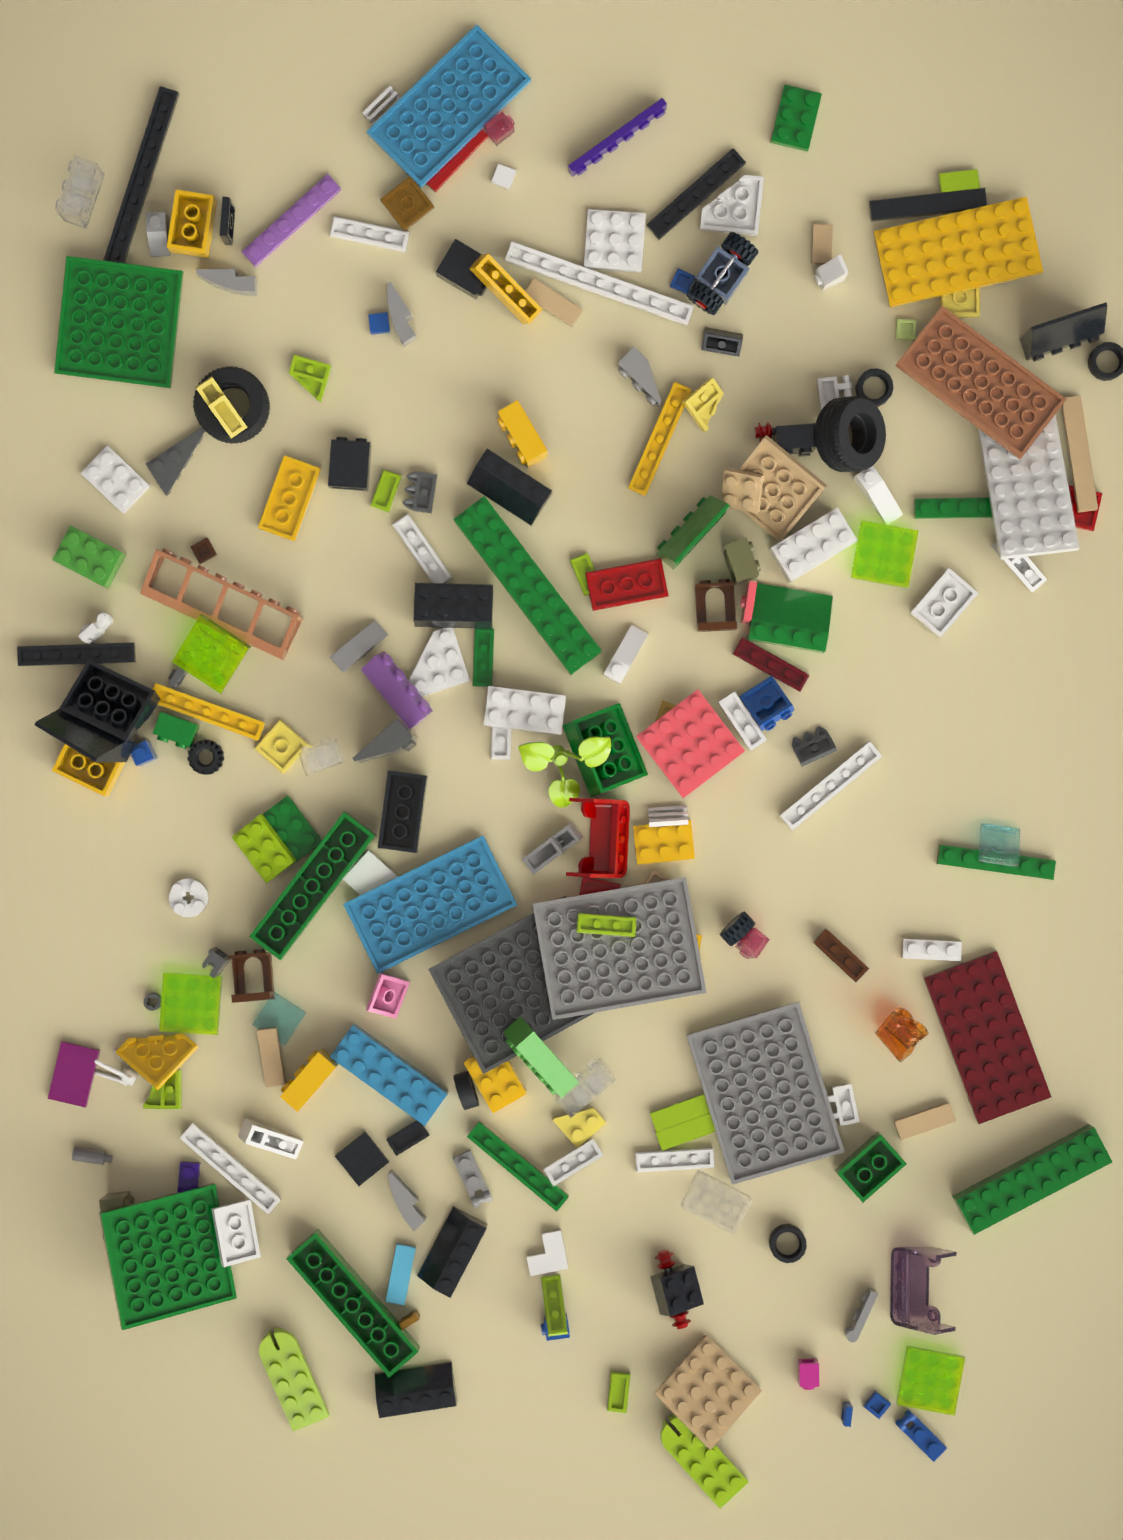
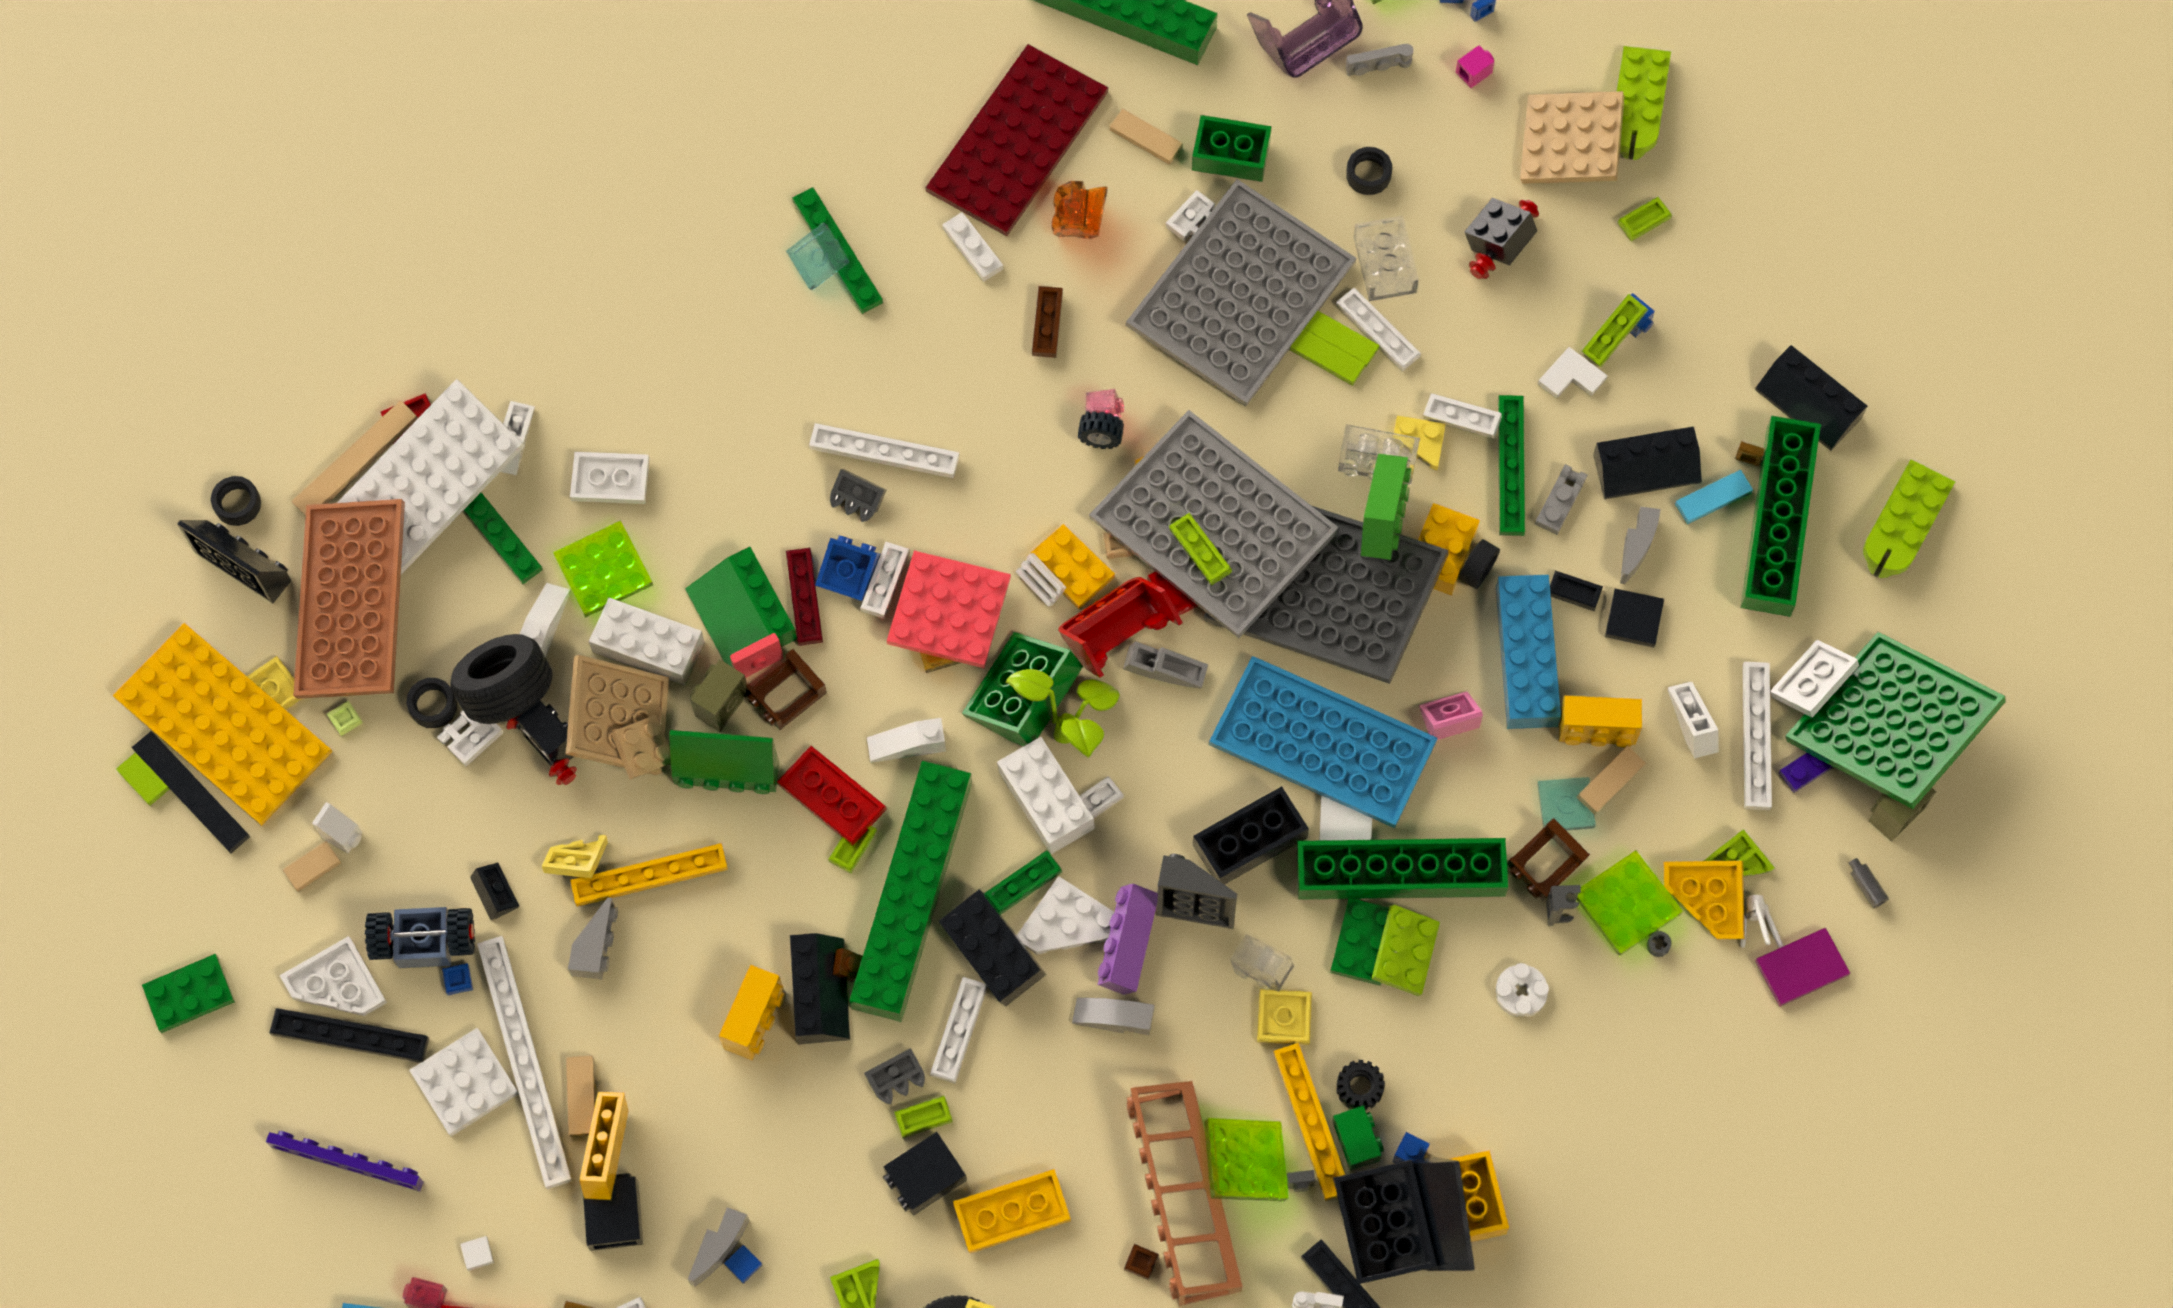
camera: 125 degrees left, 20 degrees down
none -> reddish brown plate [833,948,863,982]

